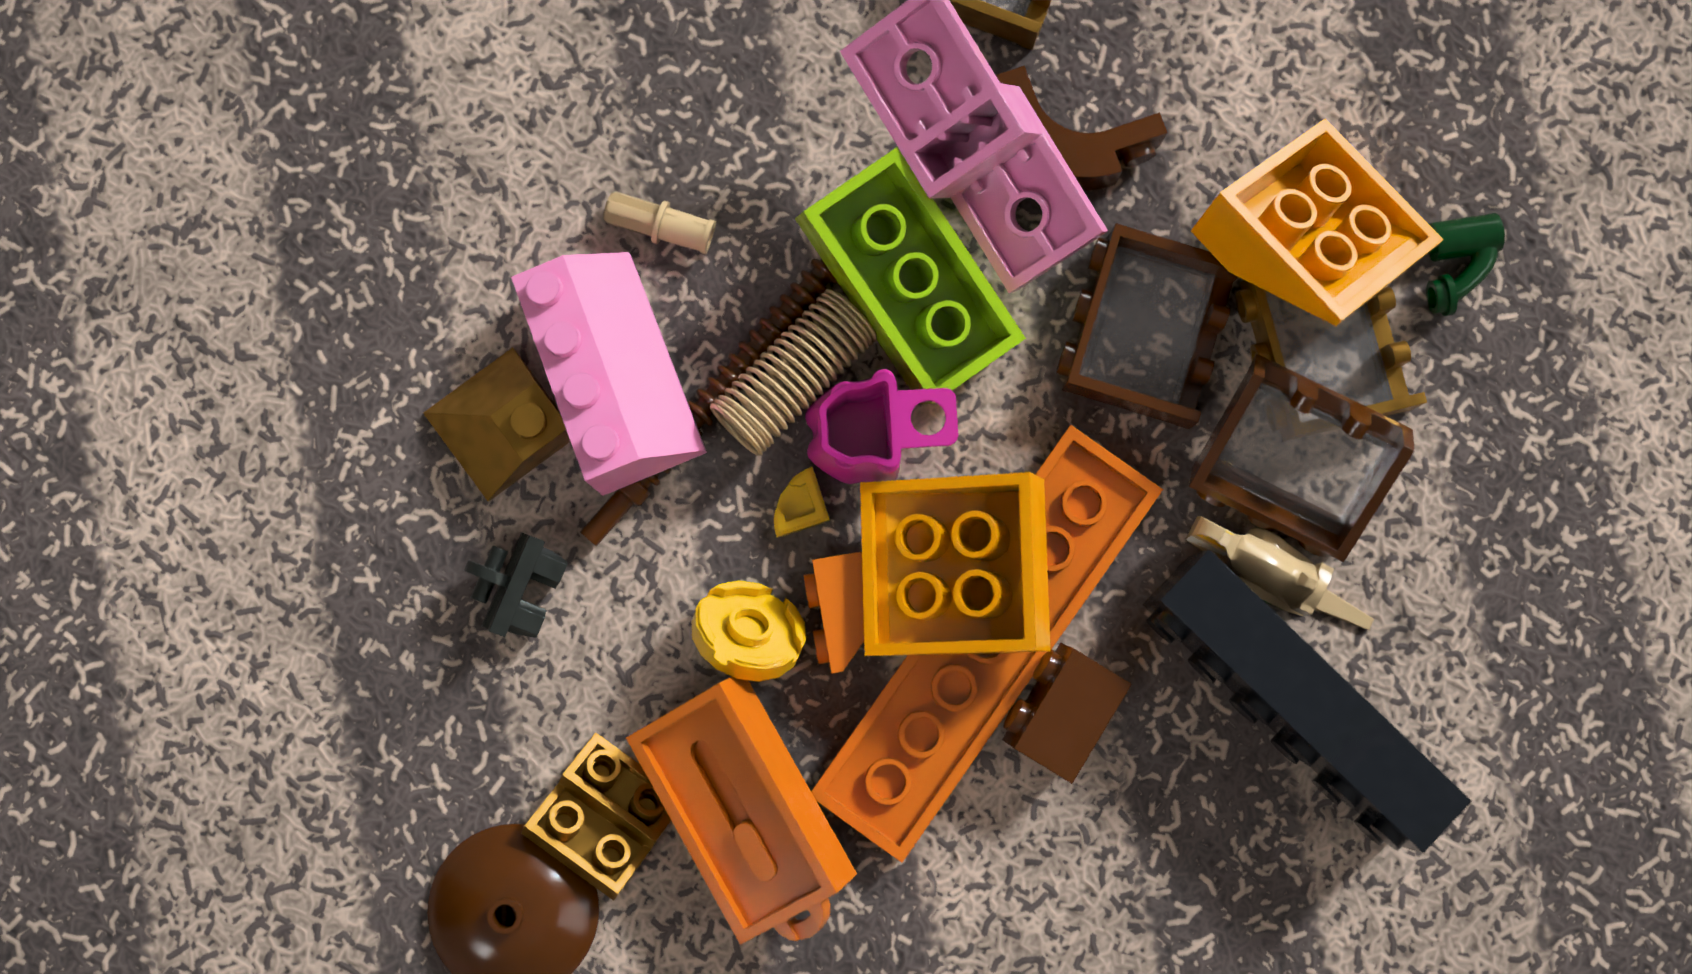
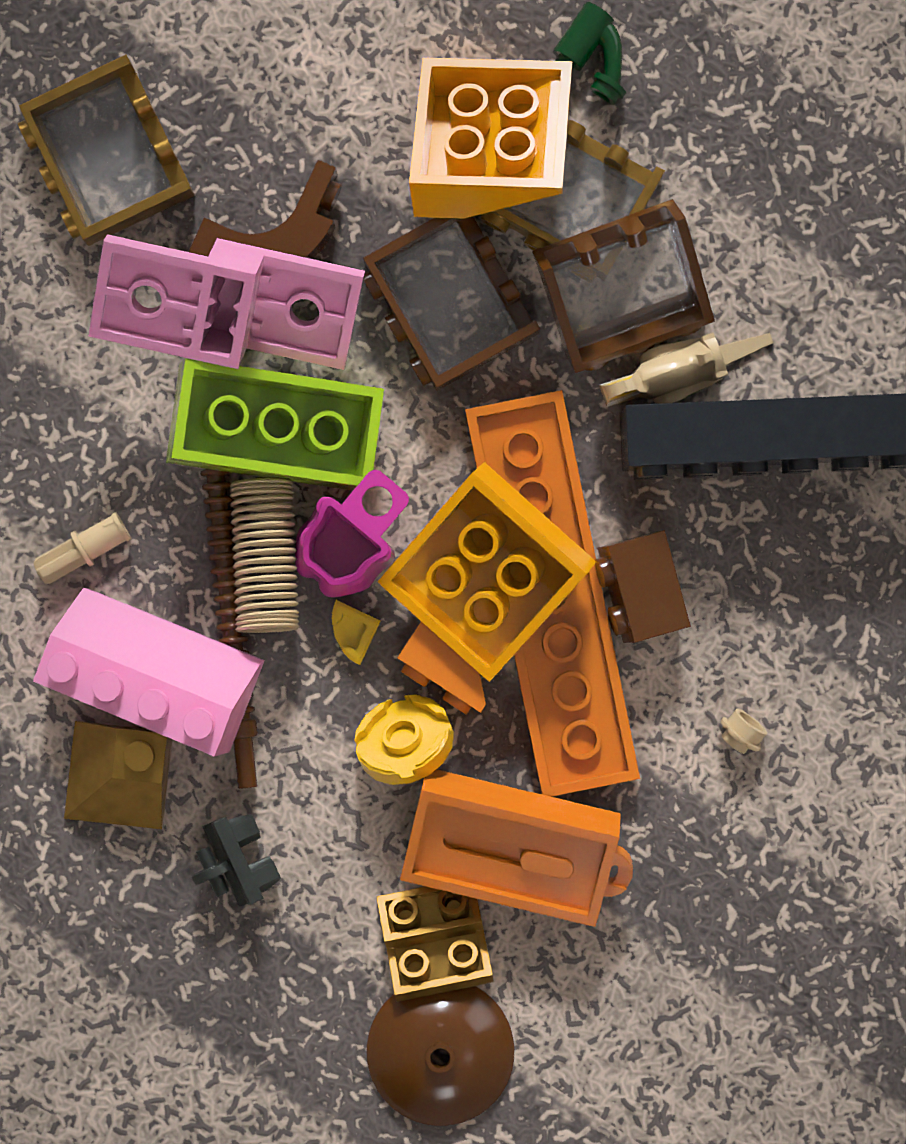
camera: 45 degrees left, 5 degrees up
none -> tan plate [721,709,767,754]

